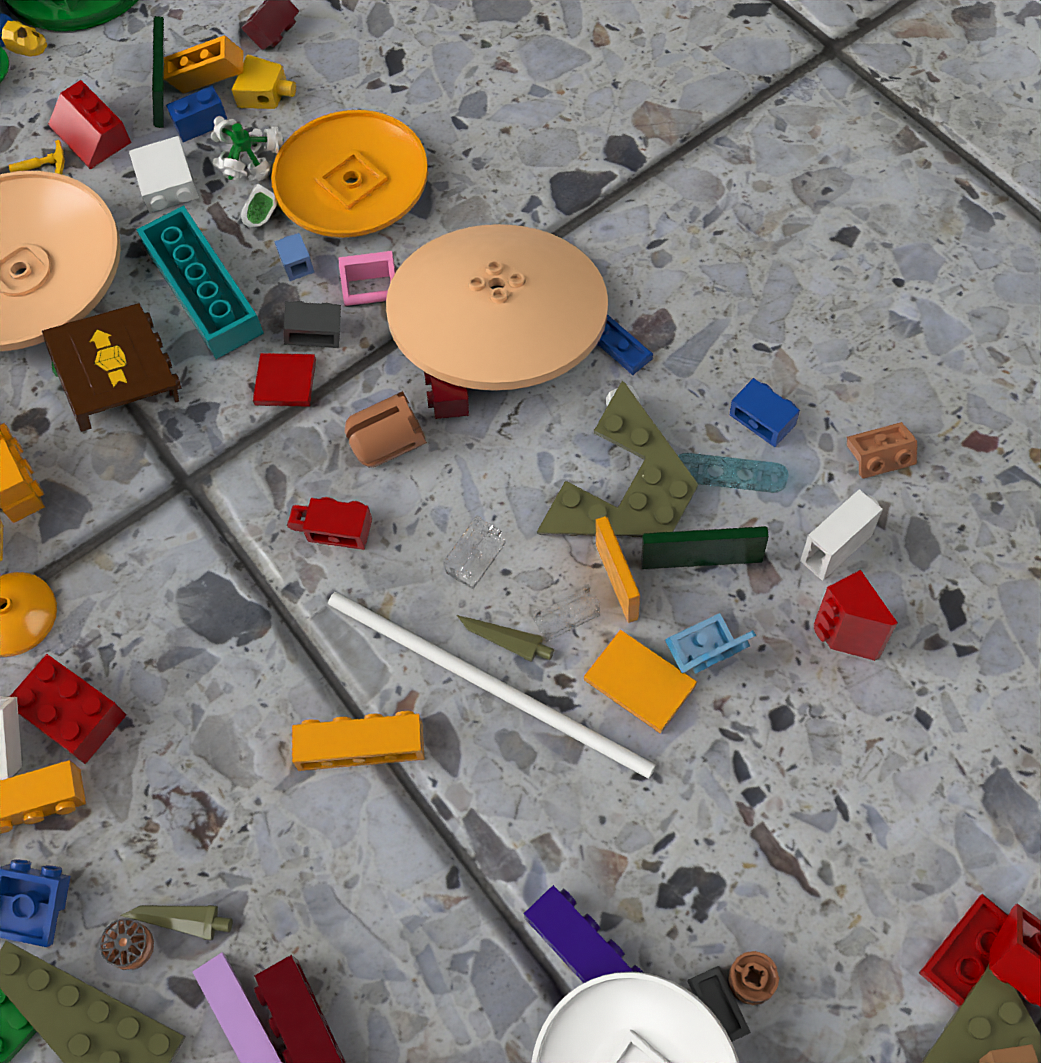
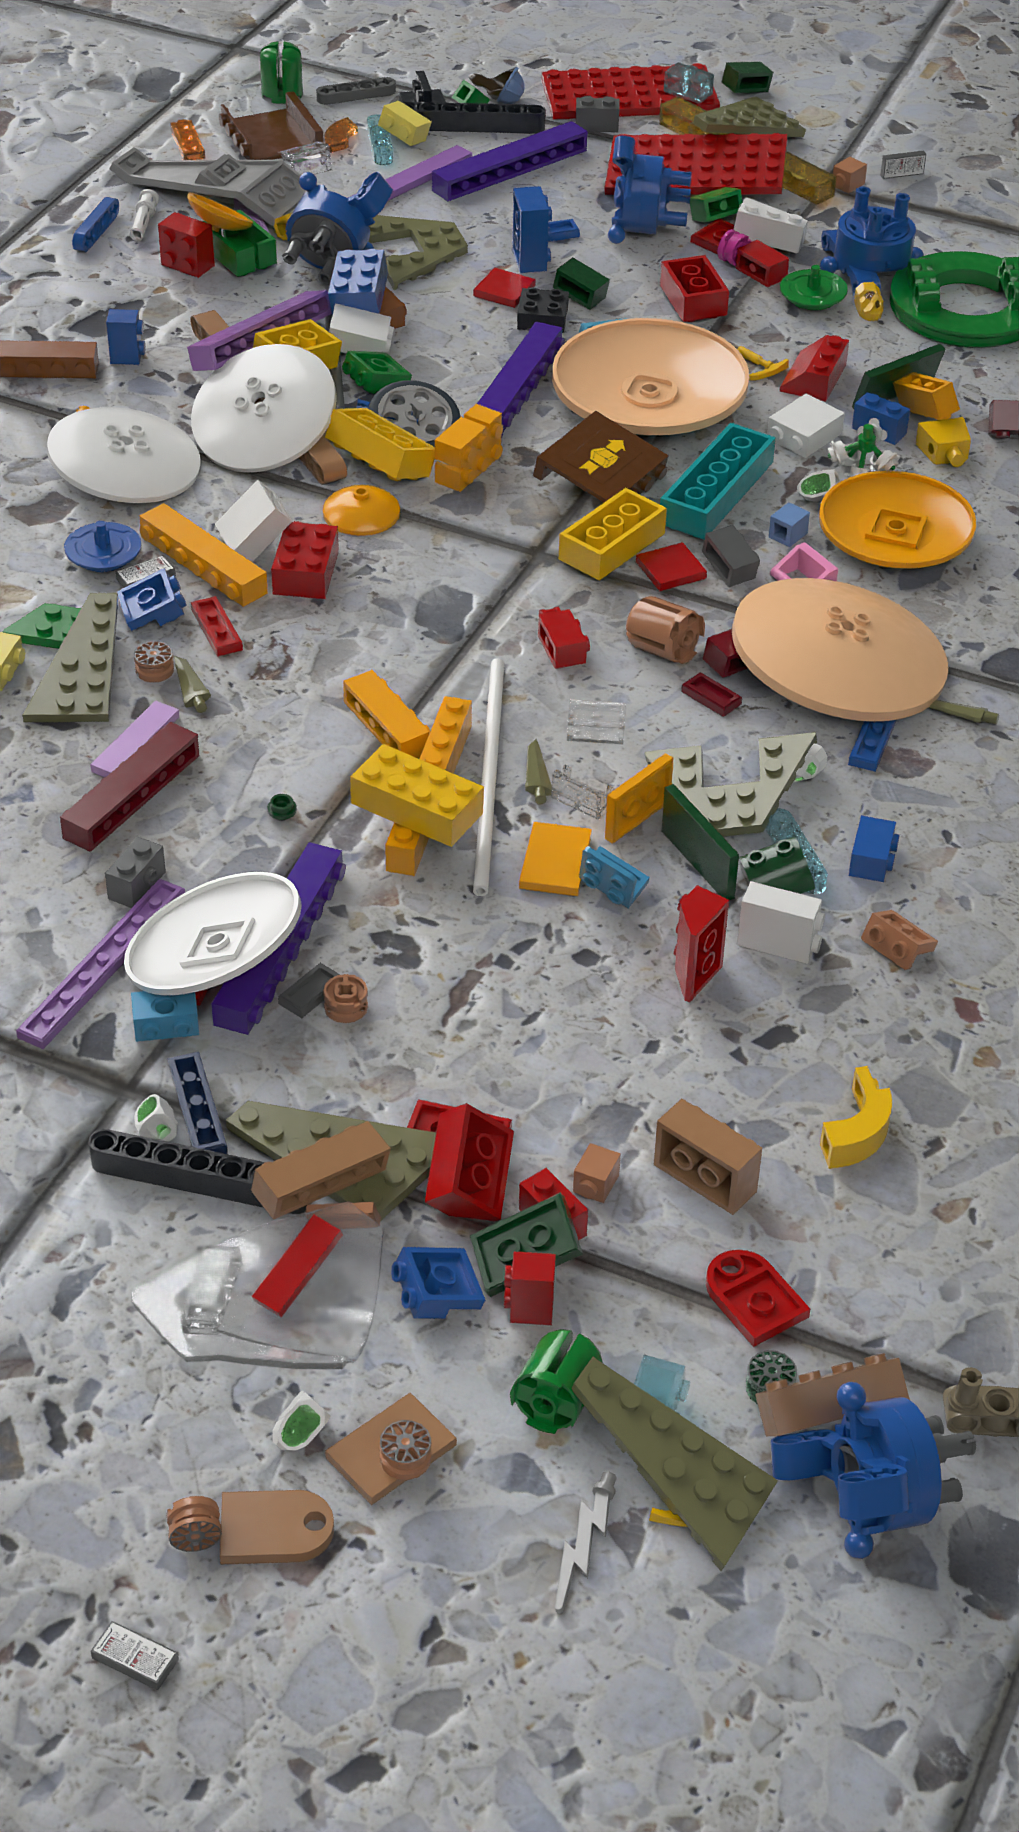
camera: 55 degrees right, 20 degrees down
none -> red tile [191,596,243,657]
none -> dark green plate [267,794,297,820]
none -> yellow brick [350,744,484,847]
none -> light orange brick [385,696,472,876]
none -> yellow brick [558,488,667,581]
none -> dark red tile [681,672,742,717]
none -> dark green brick [739,836,816,894]
none -> olive bar [929,700,999,725]

